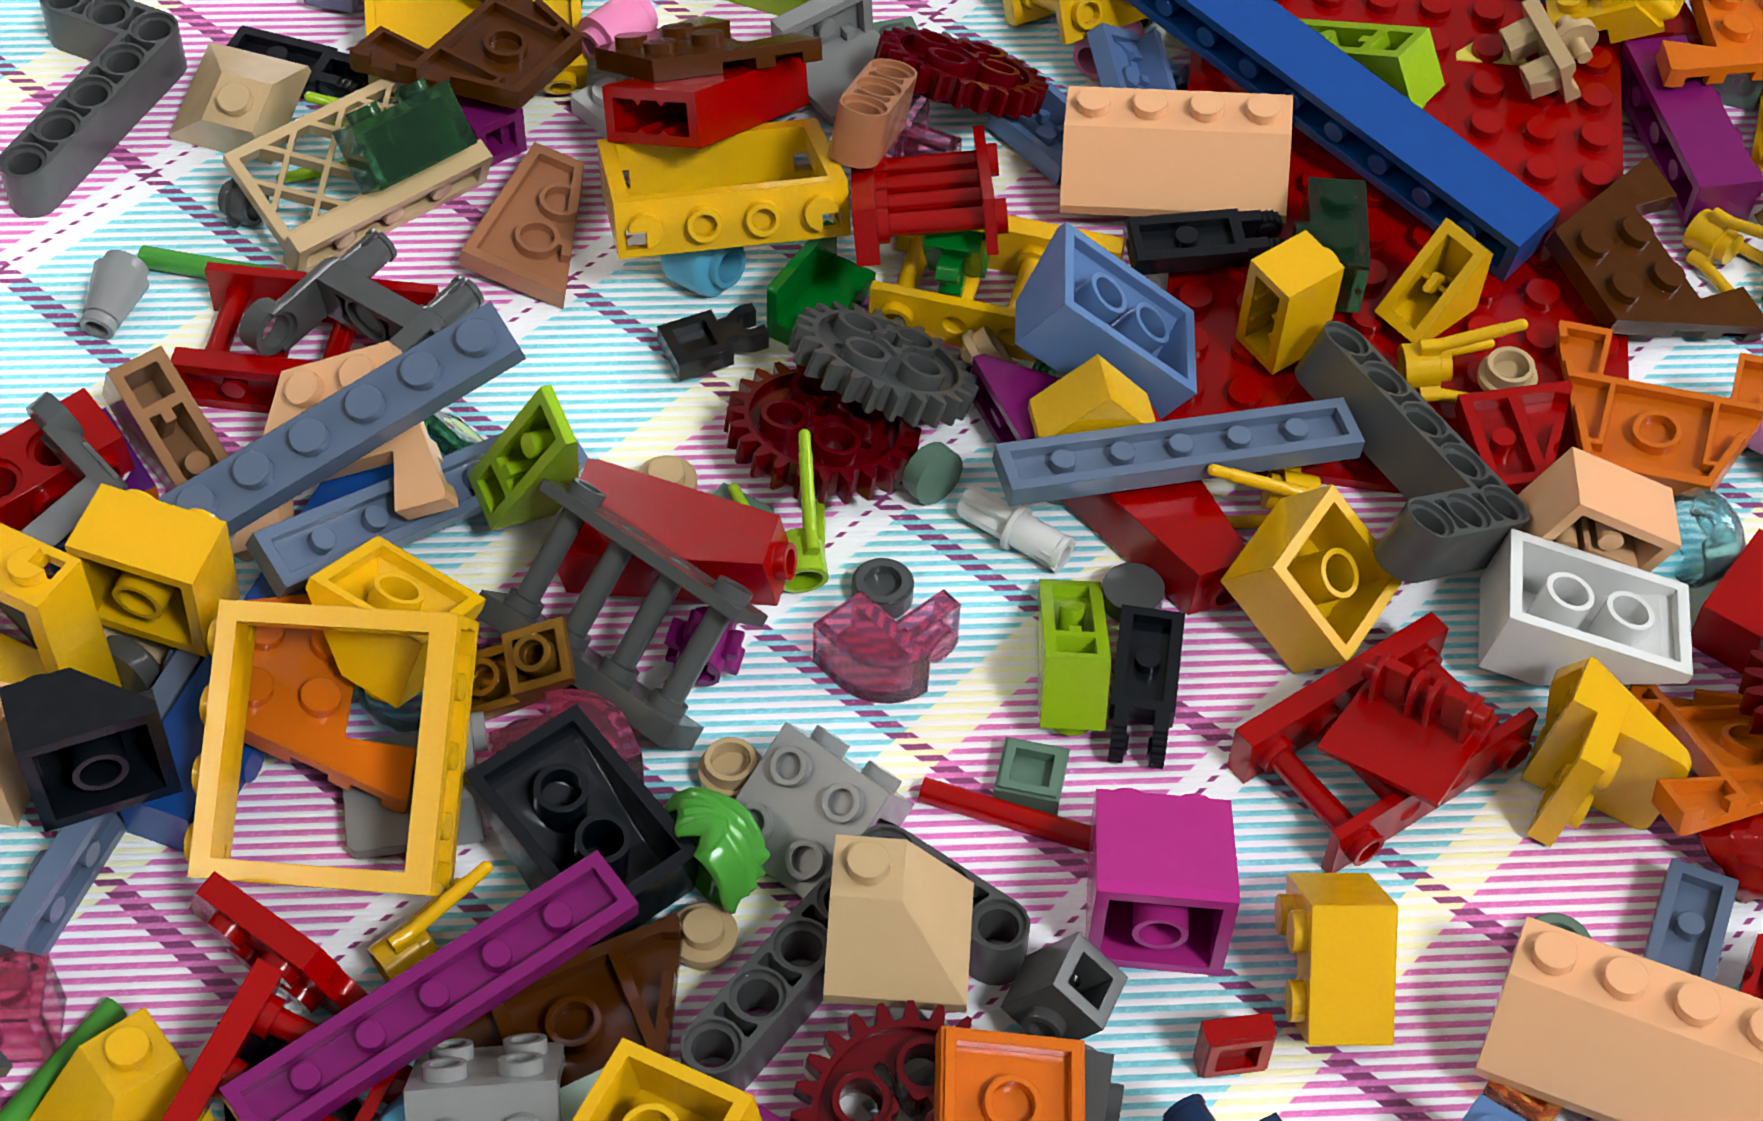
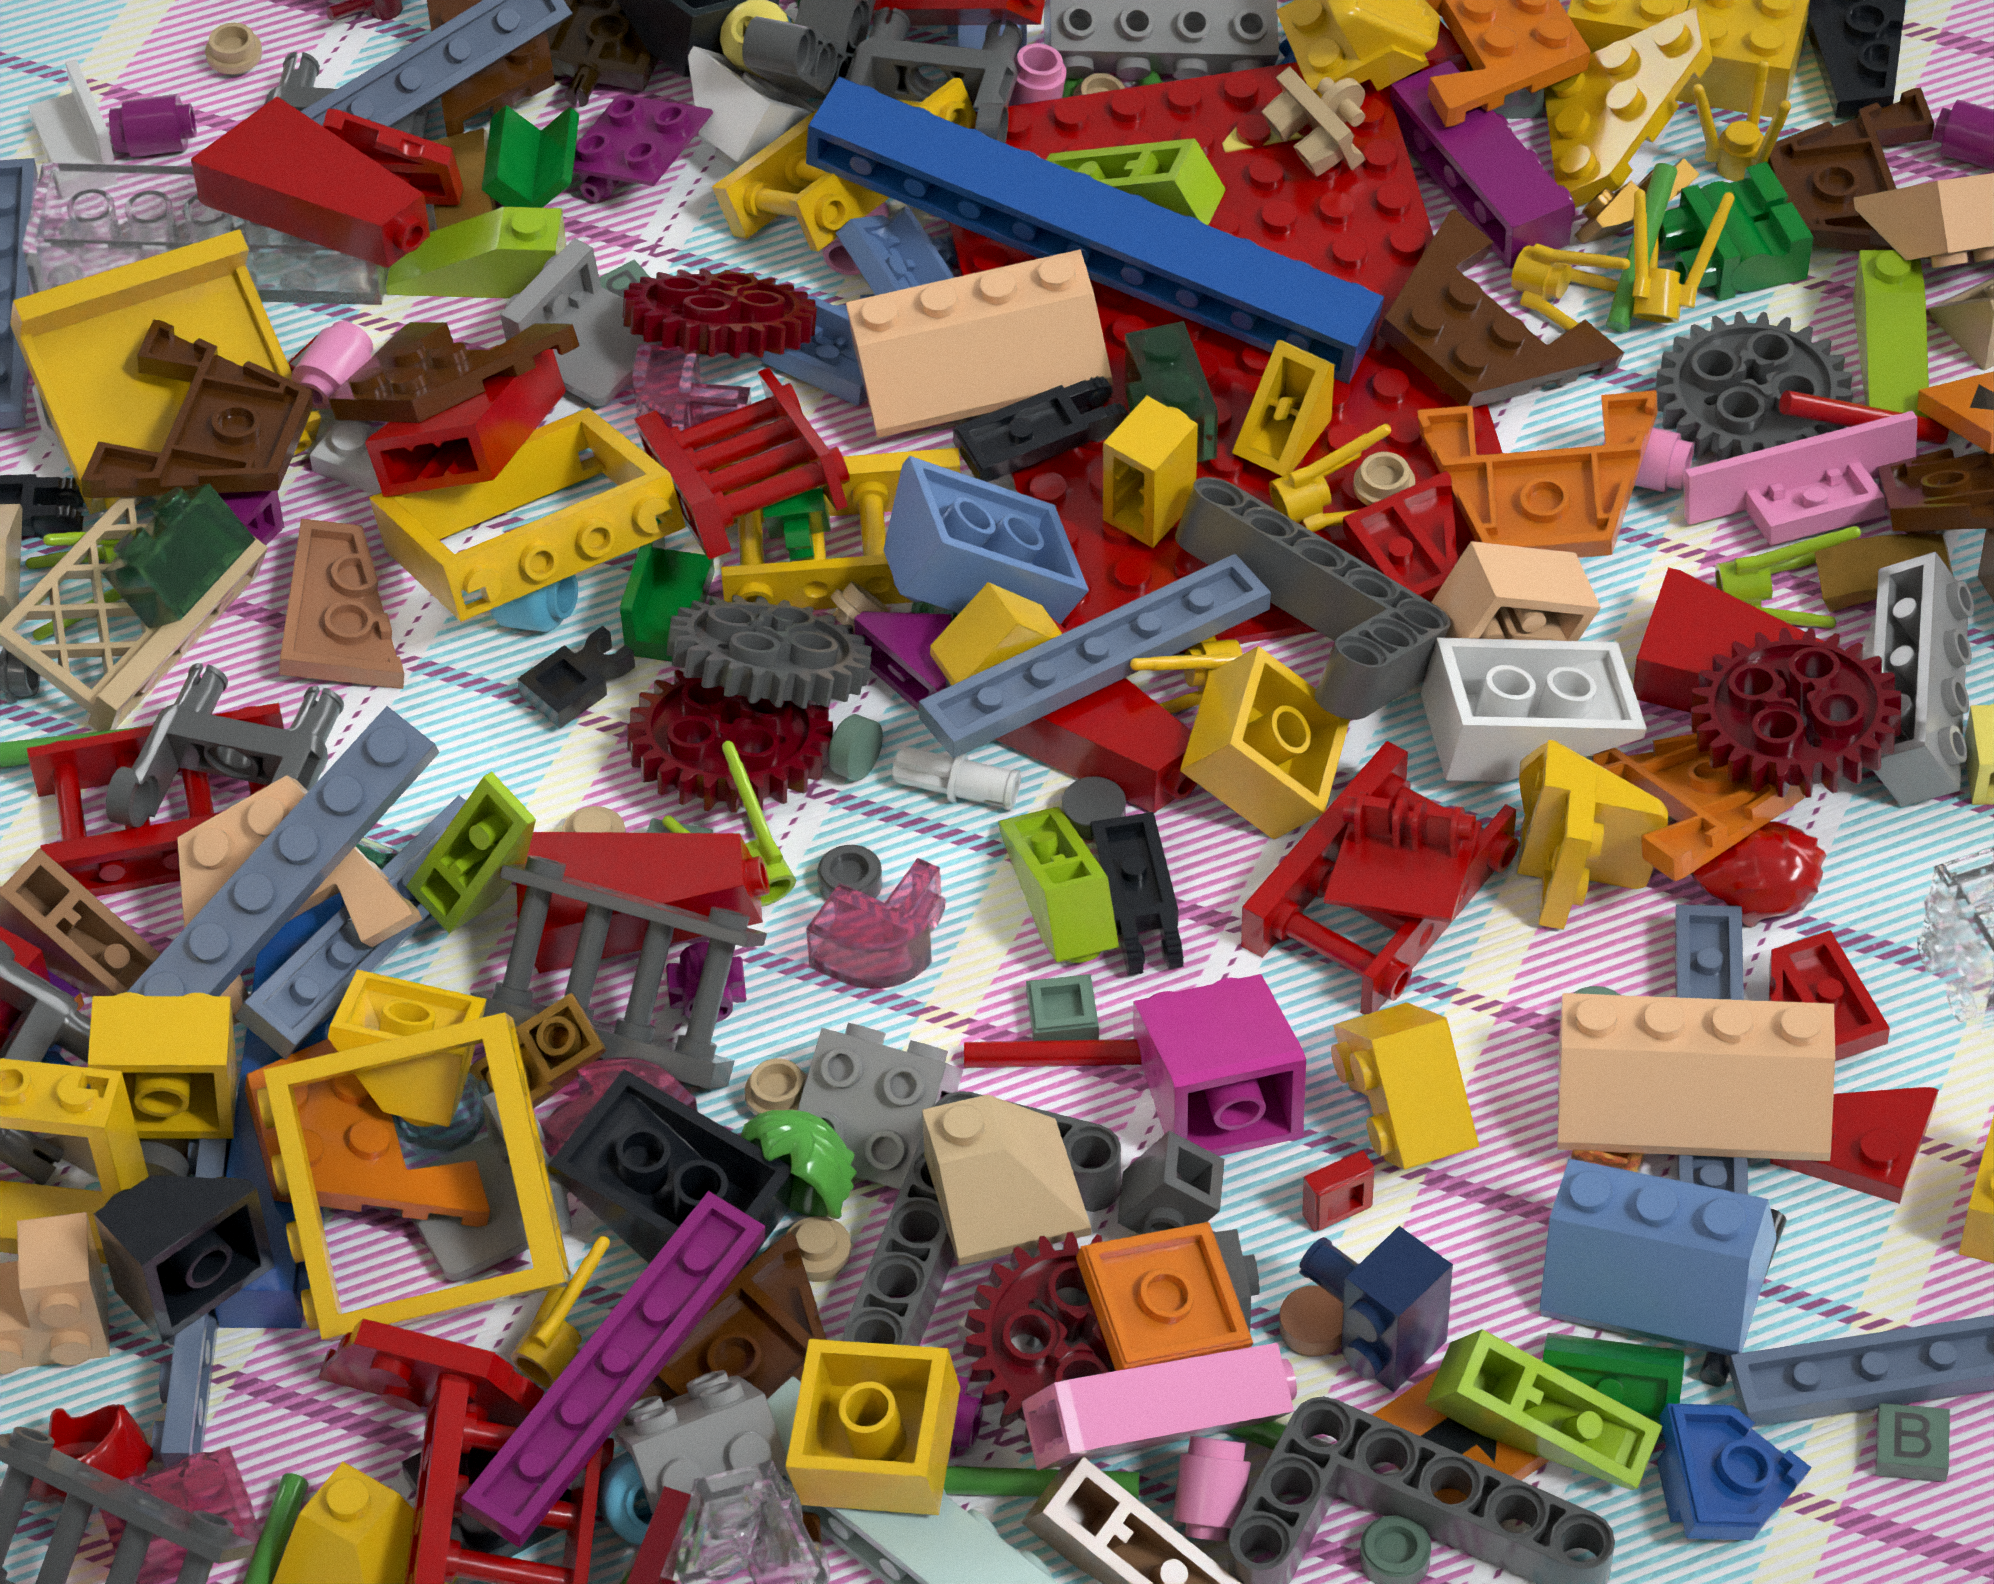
camera: 15 degrees left, 0 degrees up
nougat beam [828,58,918,169] -> none
clear light blue hair [1673,487,1746,589] -> none

